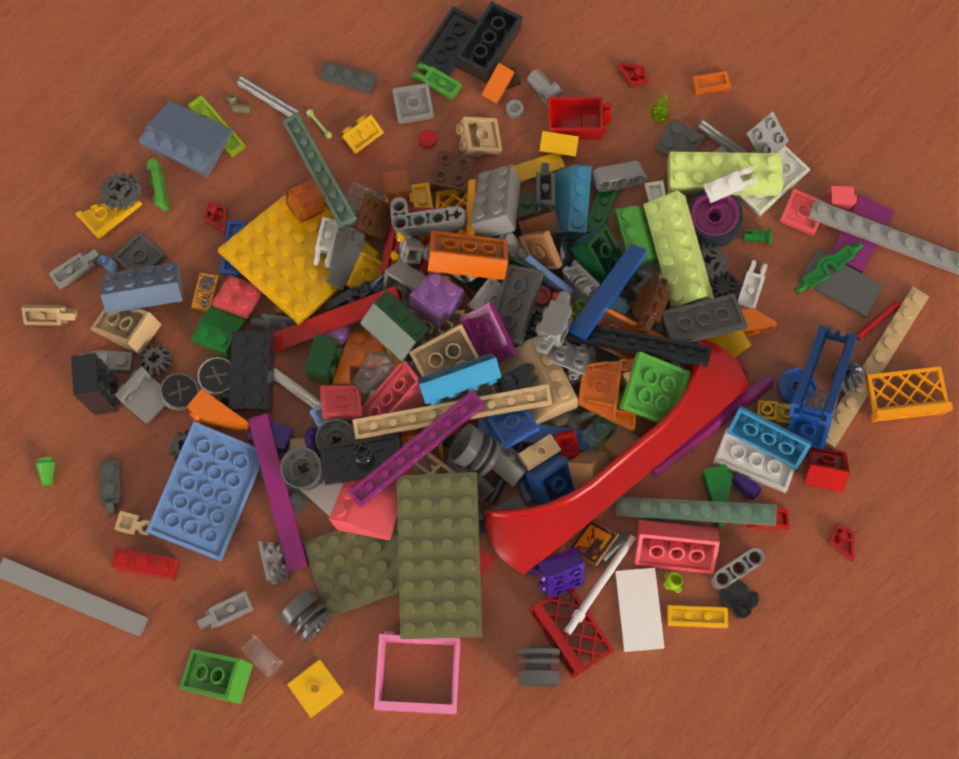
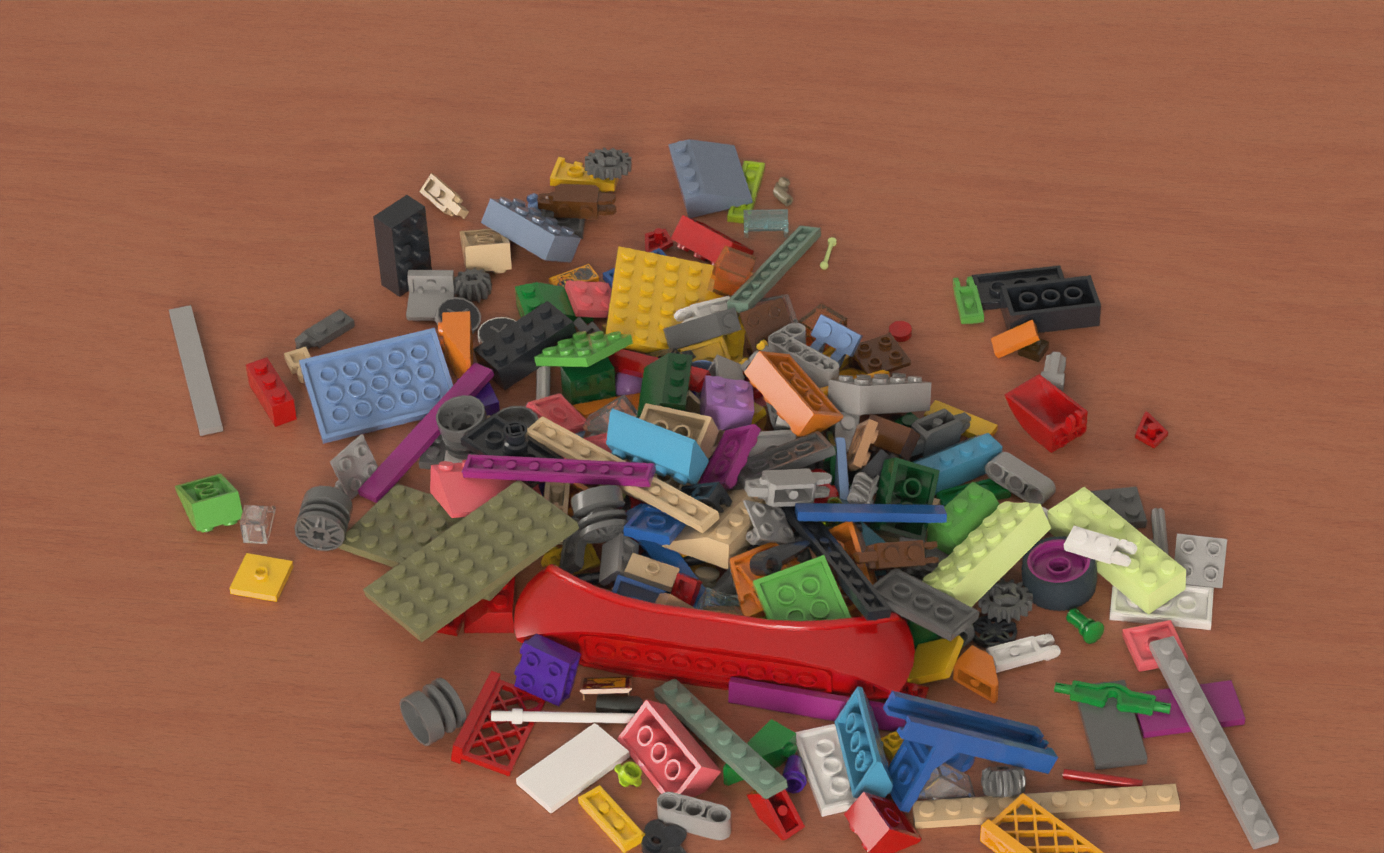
camera: 55 degrees right, 30 degrees down
bright green cone [35,457,56,486] -> none
light grey hinge [48,249,100,290] -> none
light grey hinge [78,350,134,373] -> none
bright green hinge [146,158,170,211] -> none
light grey hinge [197,591,254,629] -> none
light grey axle [237,76,299,117] -> none
dark grey plate [320,61,377,94] -> none
yellow bracket [340,114,384,154] -> none
bright pink window [374,631,460,714] -> none
light grey plate [392,83,434,124] -> none
tan plate [456,117,503,157] -> none
light grey tile [506,100,524,119] -> none
yellow hinge [539,131,579,157] -> none
clear neon green cone [651,94,669,122] -> none
orange tile [691,71,731,95] -> none
coral brick [827,186,857,211] -> none
none -> bright green plate [534,331,633,367]
none -> reddish brown hinge [537,184,617,219]
none -> red slope [671,215,754,269]
none -> clear light blue hinge [744,209,788,238]
none -> black piece [749,539,811,576]
none -> medium blue plate [810,314,863,368]

